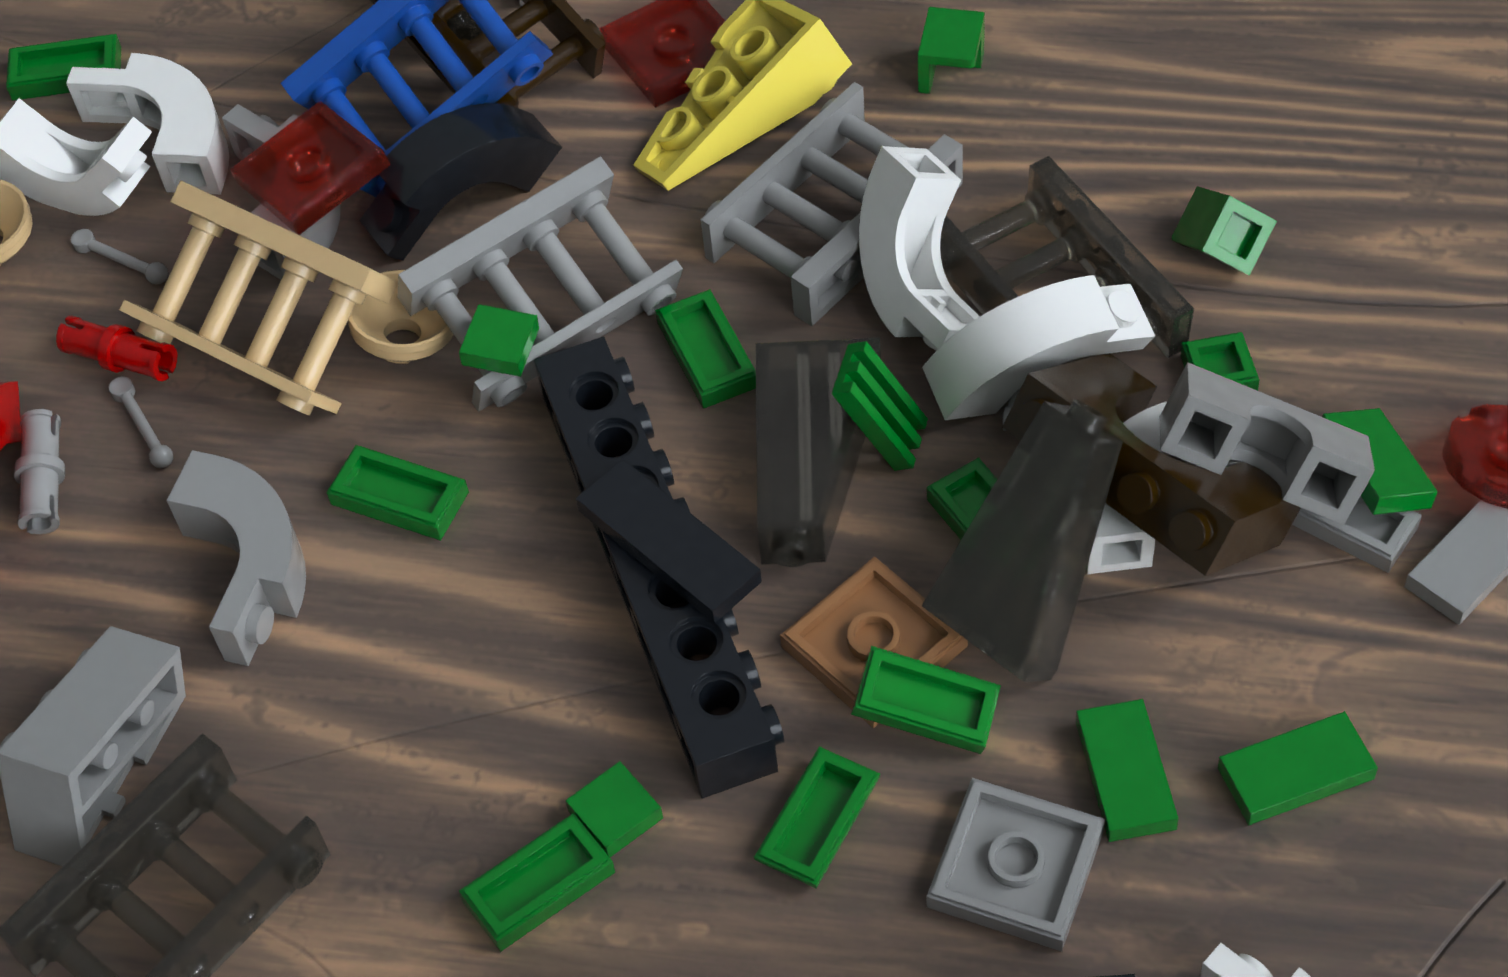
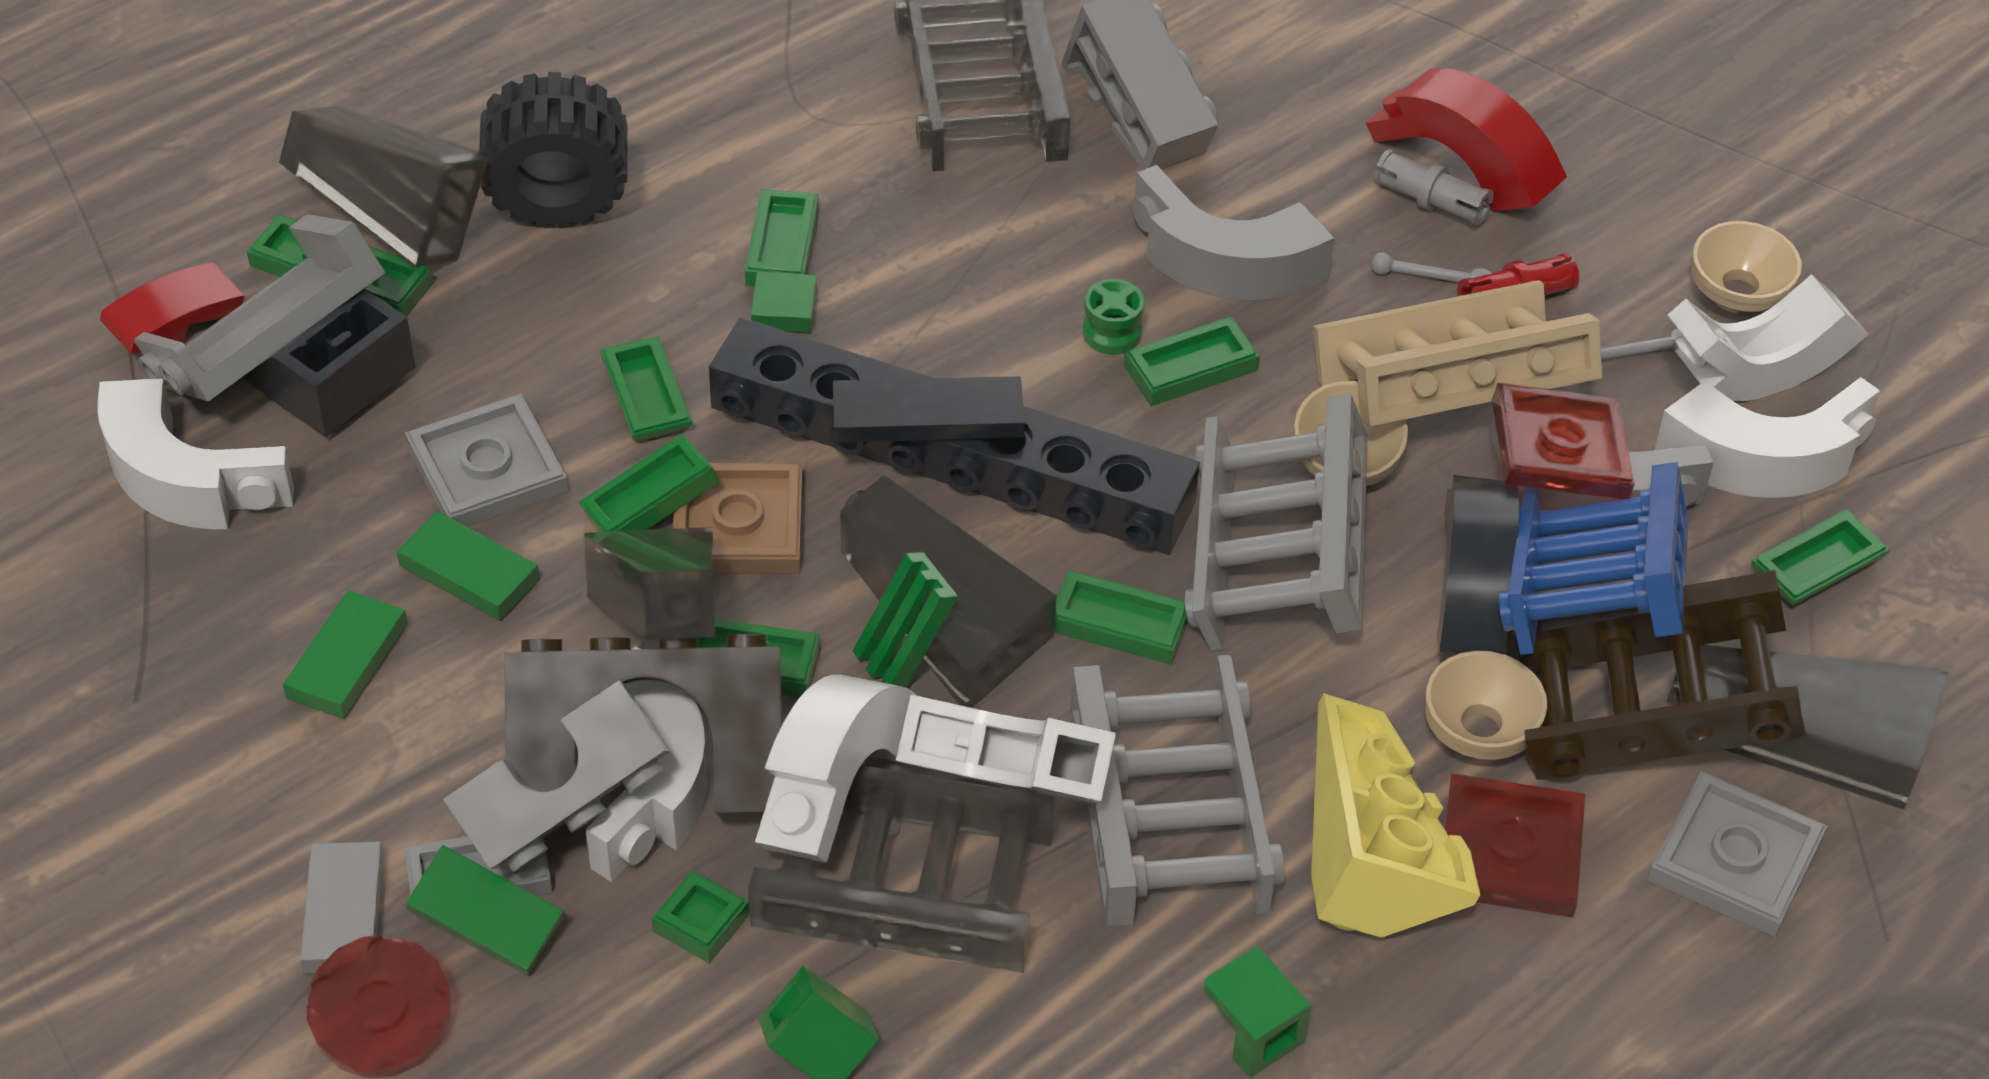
camera: 125 degrees right, 5 degrees down
green tile [6,34,121,101] -> none
green tile [459,304,539,377] -> none
none -> green wheel [1083,278,1145,355]
none -> tan piece [1425,651,1547,760]
none -> green tile [1751,509,1890,607]

